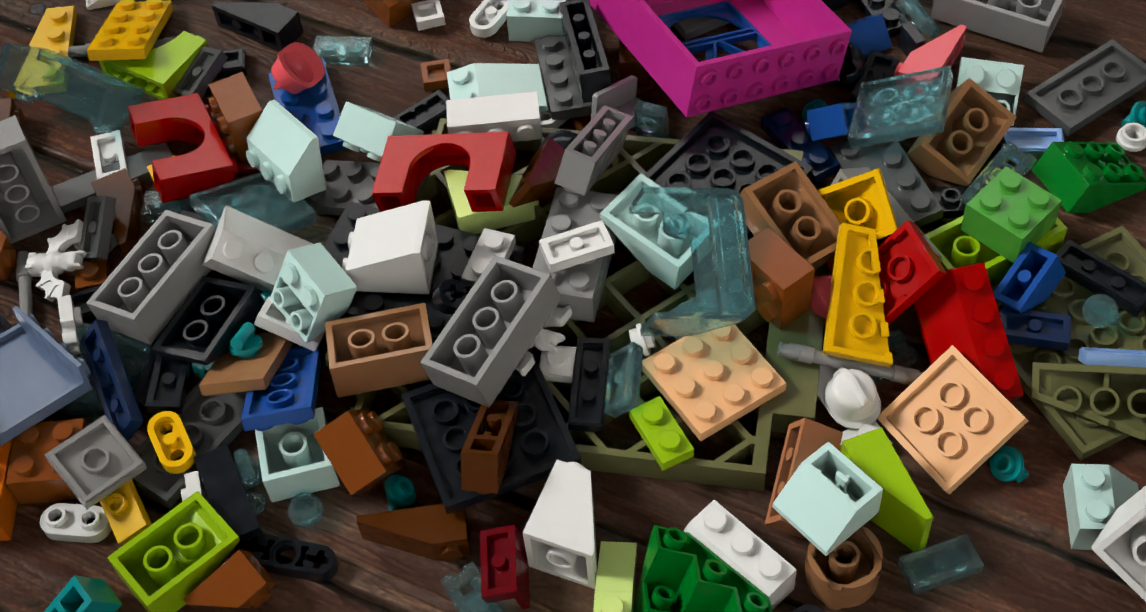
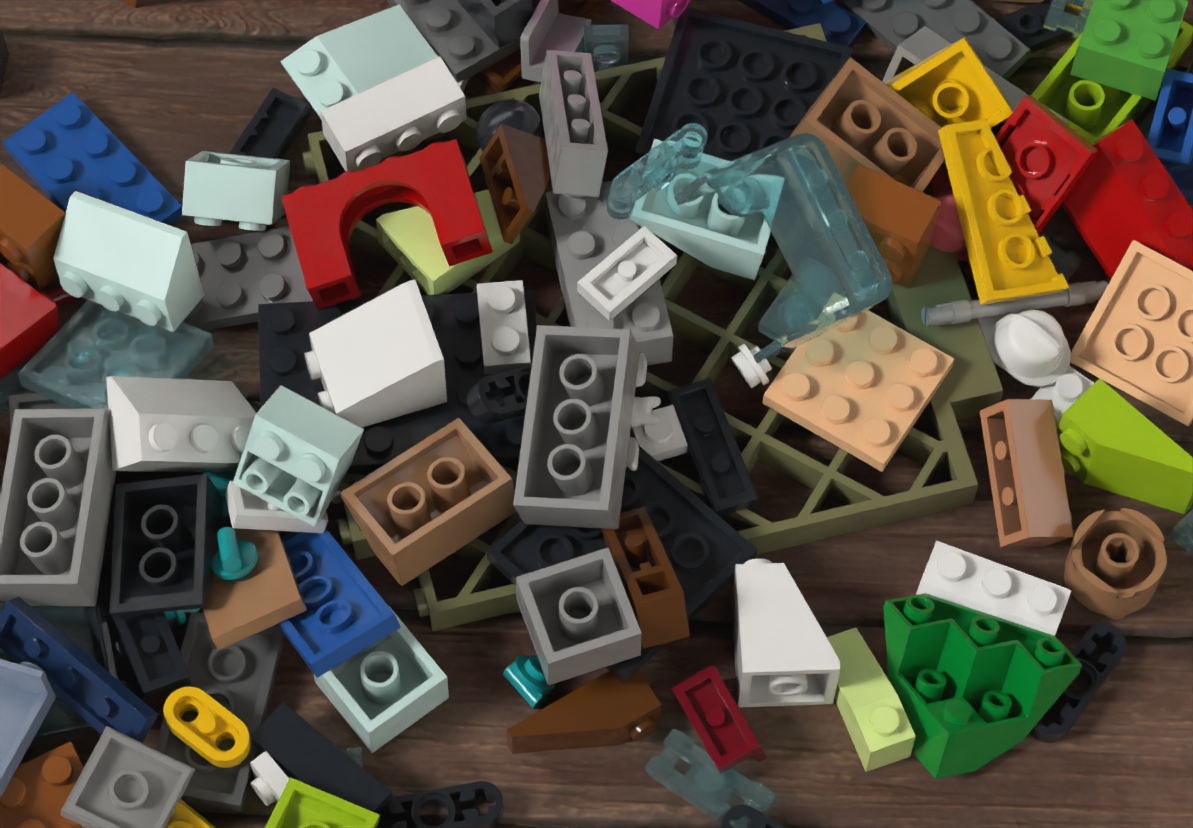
camera: 30 degrees left, 10 degrees up
clear light blue plate [234,449,262,489] -> none
coral piece [271,42,325,94] -> none
clear light blue plate [288,493,324,528] -> none
clear light blue plate [312,35,373,65] -> none
dark orange brick [313,408,404,495] -> none
dark orange plate [420,58,451,91] -> none
clear light blue plate [604,342,643,418] -> none
lime plate [629,396,694,471] -> none
light aqua slope [772,442,883,556] -> none
none -> light grey brick [516,548,642,685]
none -> clear light blue plate [606,123,708,220]

